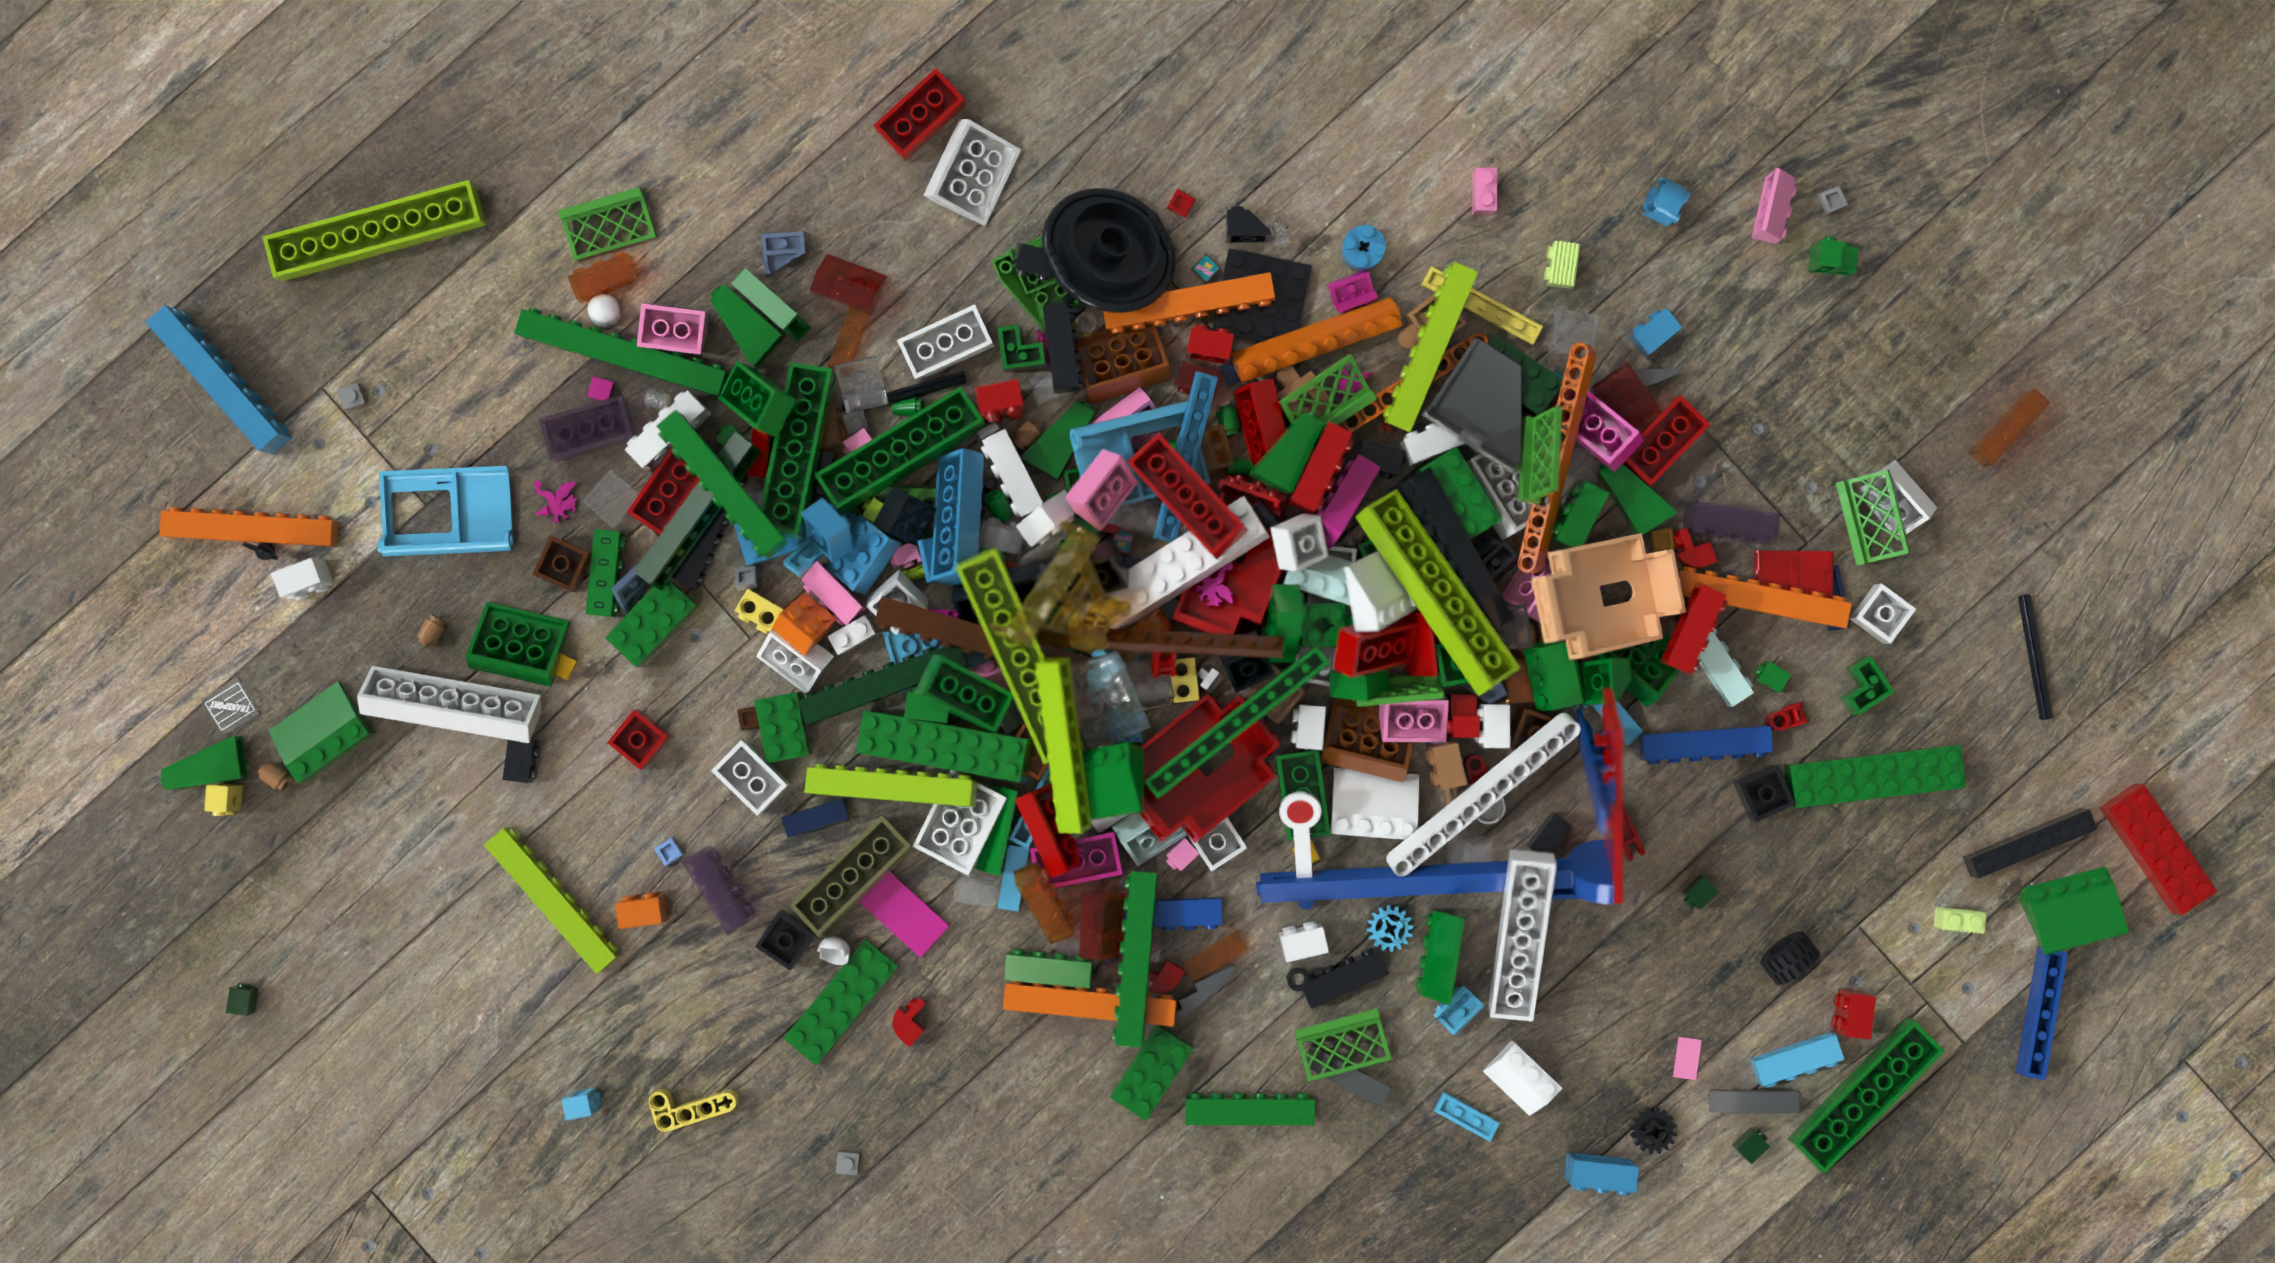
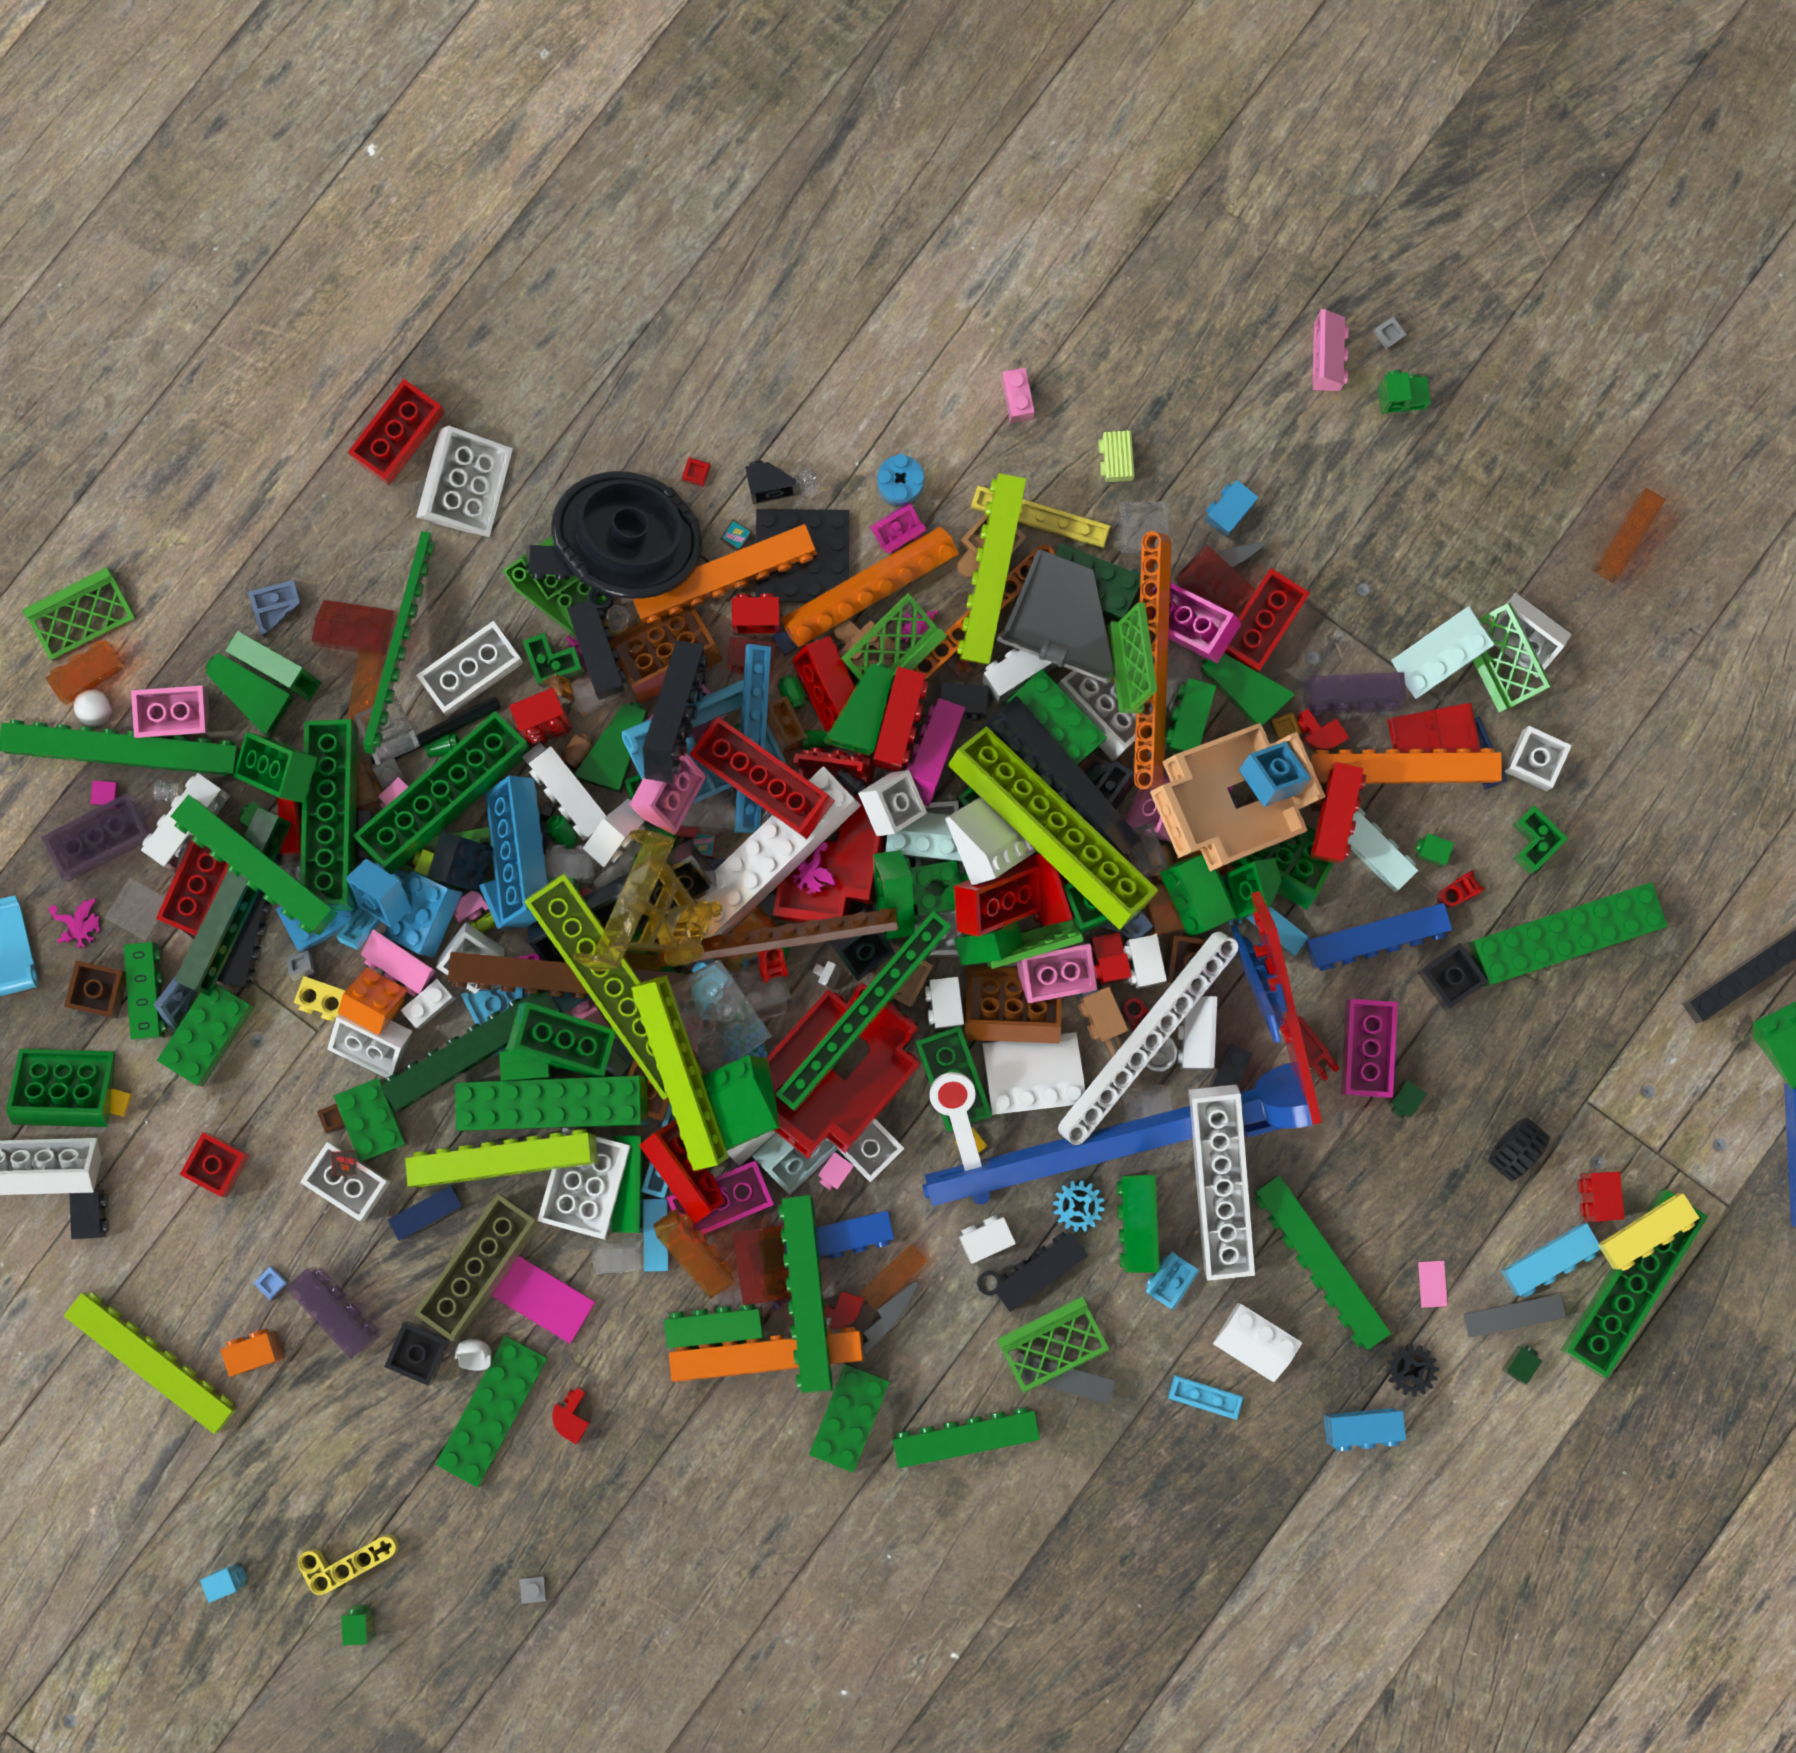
camera: 15 degrees left, 5 degrees down
light yellow brick [1166,657,1199,703] -> none
dark azure brick [1642,176,1690,227] -> none
yellowish green brick [1934,907,1986,934] -> none
black axle [2018,594,2053,720] -> none
none -> clear red tile [331,1151,358,1176]
none -> green brick [341,1604,375,1646]
none -> green plate [363,531,435,755]
none -> clear orange slope [543,674,575,701]
none -> black brick [643,640,708,783]
none -> white slope [1177,996,1217,1070]
none -> dark azure brick [1239,741,1311,807]
none -> green brick [1254,1175,1391,1350]
none -> dark pink brick [1341,999,1398,1098]
none -> light aqua slope [1391,606,1496,699]
none -> light yellow brick [1597,1193,1699,1271]

